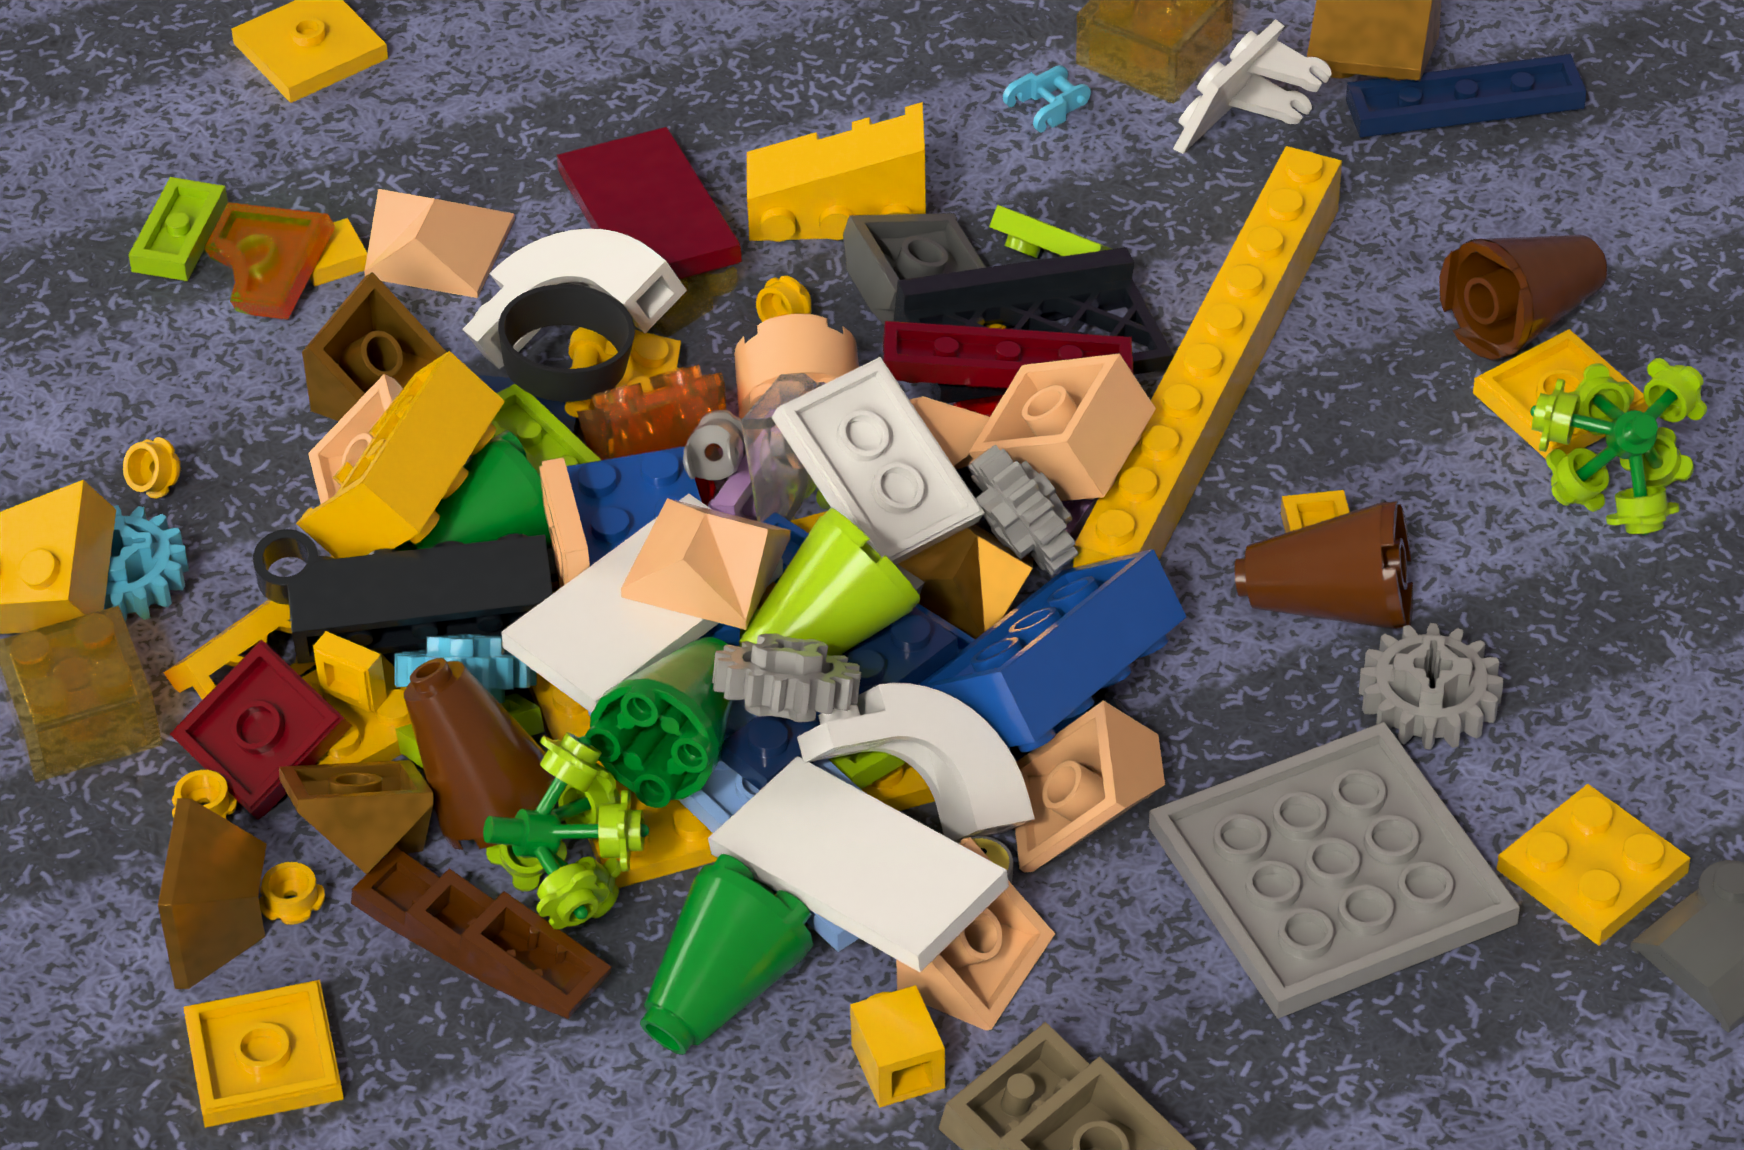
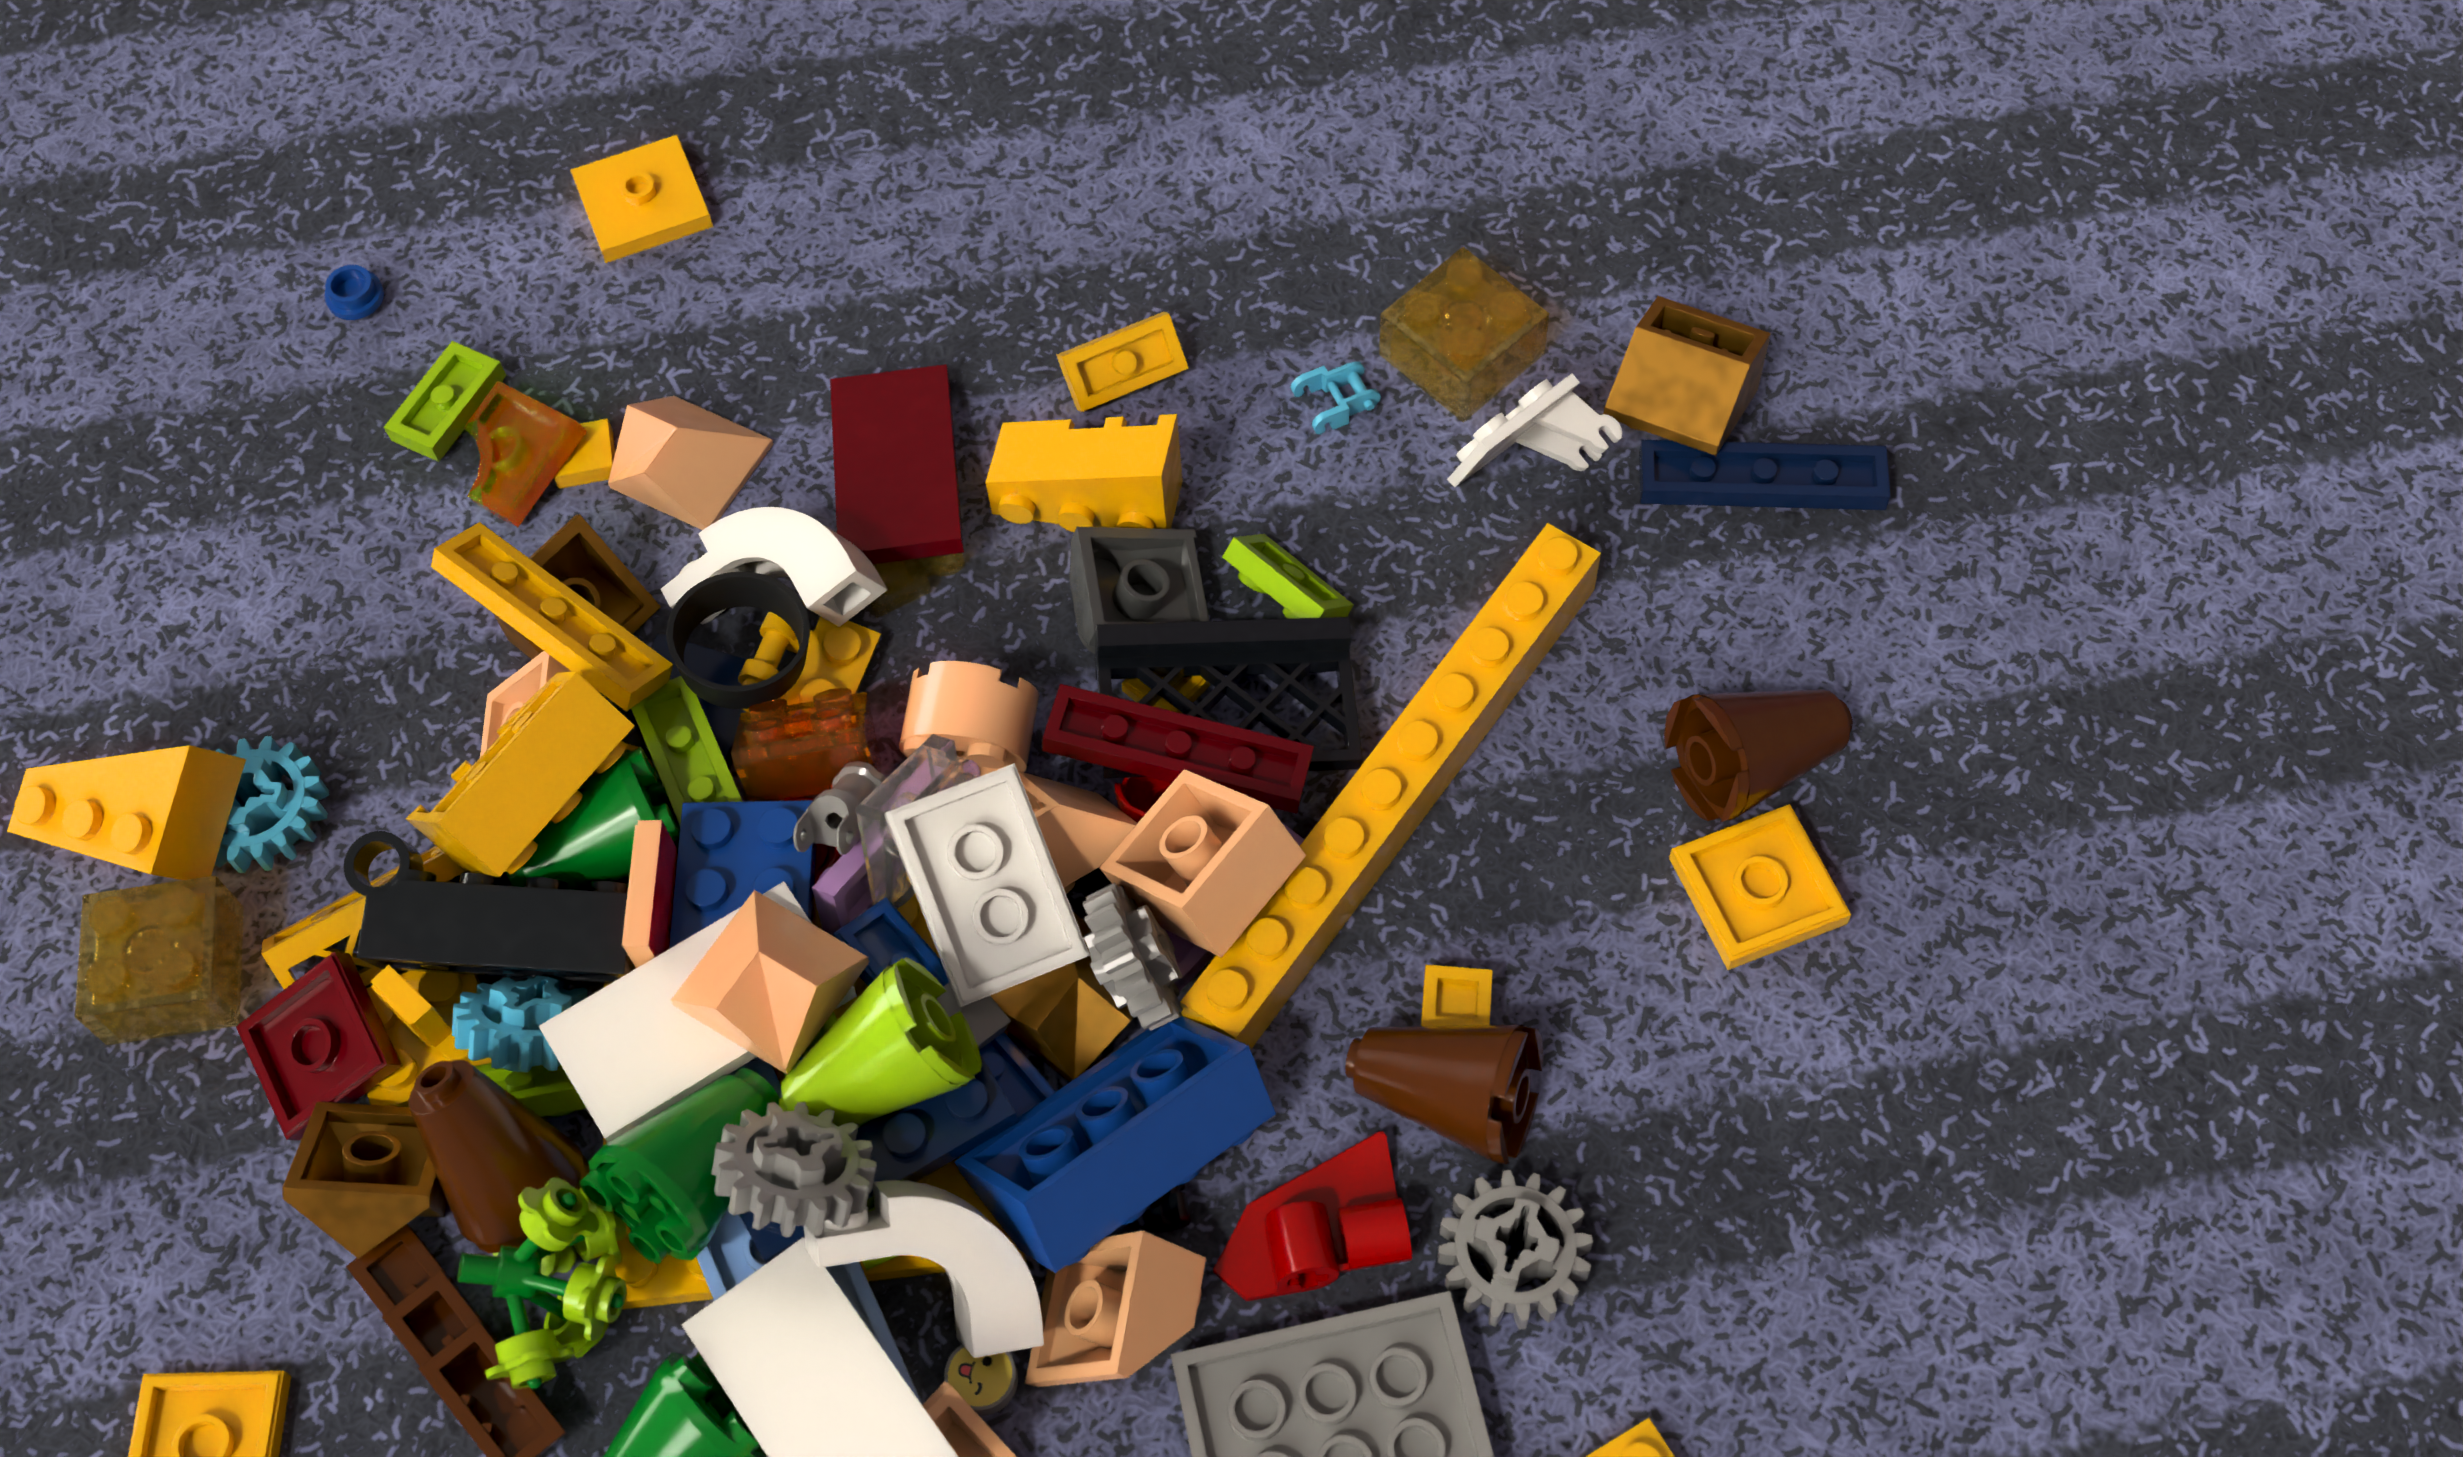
camera: 15 degrees right, 15 degrees up
yellow plate [123,437,181,499] -> none
pearl gold slope [158,798,267,989] -> none
yellow plate [172,770,237,819] -> none
yellow plate [259,862,325,925] -> none
yellow plate [756,275,812,322] -> none
lime plant [1530,358,1707,535] -> none
none -> blue plate [324,265,384,320]
none -> yellow plate [431,522,674,712]
none -> yellow plate [1056,312,1189,412]
none -> red panel [1213,1131,1412,1302]

